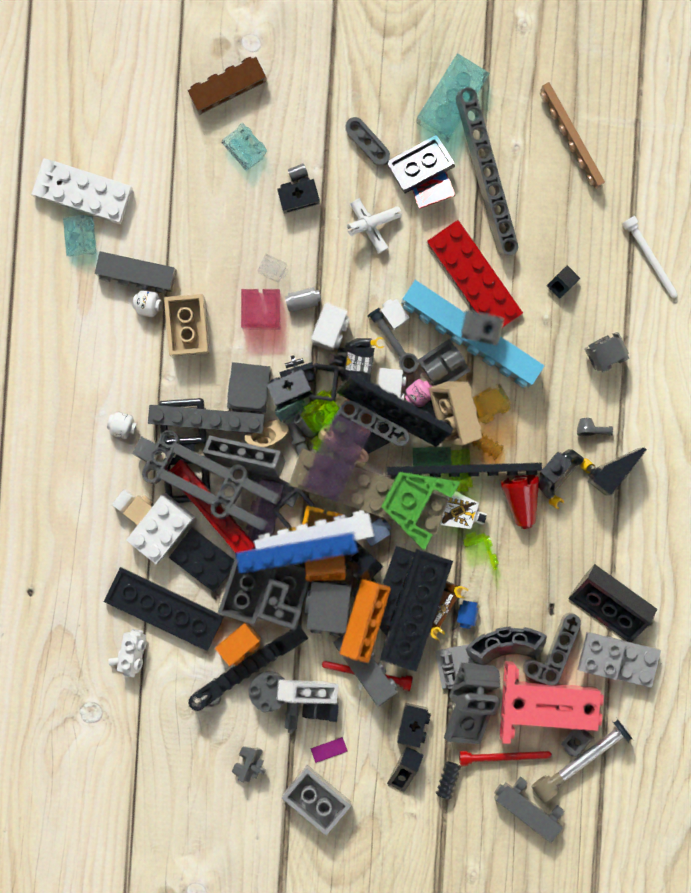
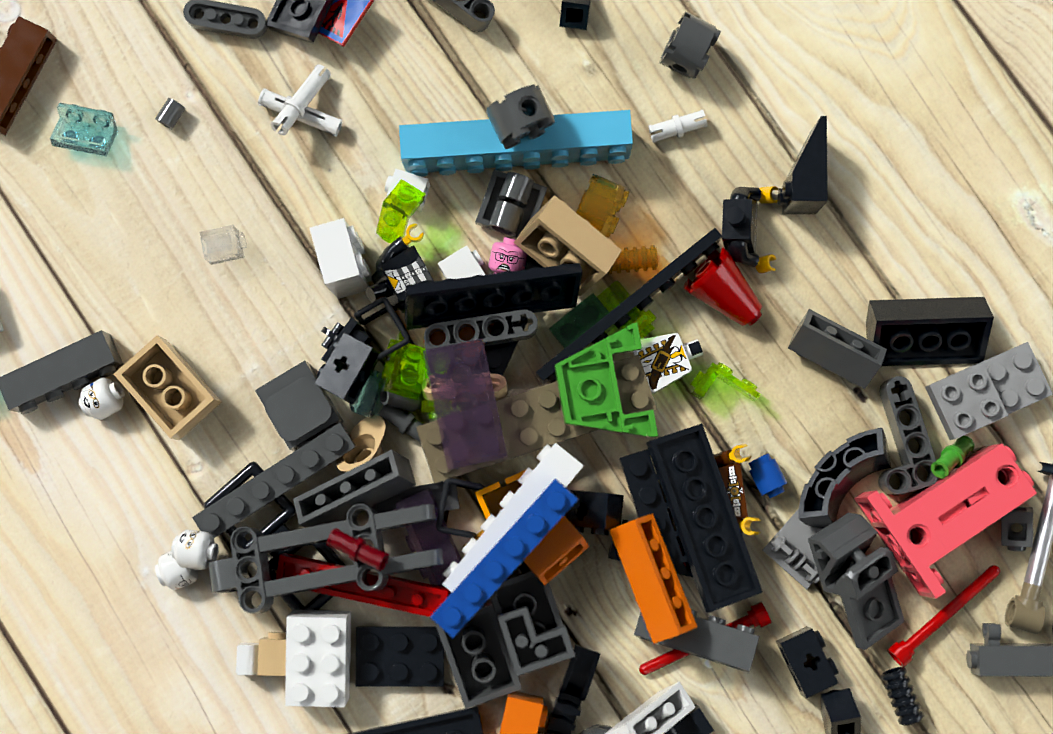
camera: 40 degrees left, 5 degrees down
clear pink piece [241,289,281,330] -> none
black brick [277,177,320,214] -> none
light grey head [285,287,321,312] -> none
dark grey brick [305,581,351,636] -> none
sand blue brick [366,518,392,547] -> none
dark grey piece [367,307,419,374] -> none
red plate [427,220,523,328] -> none
dark grey bar [577,418,613,436] -> none
none -> white head [171,530,219,570]
none -> dark red pin [327,528,389,572]
none -> clear neon green bracket [376,179,425,243]
none -> white pin [648,109,708,143]
none -> dark grey brick [788,309,887,389]
none -> bright green pin [931,436,975,479]

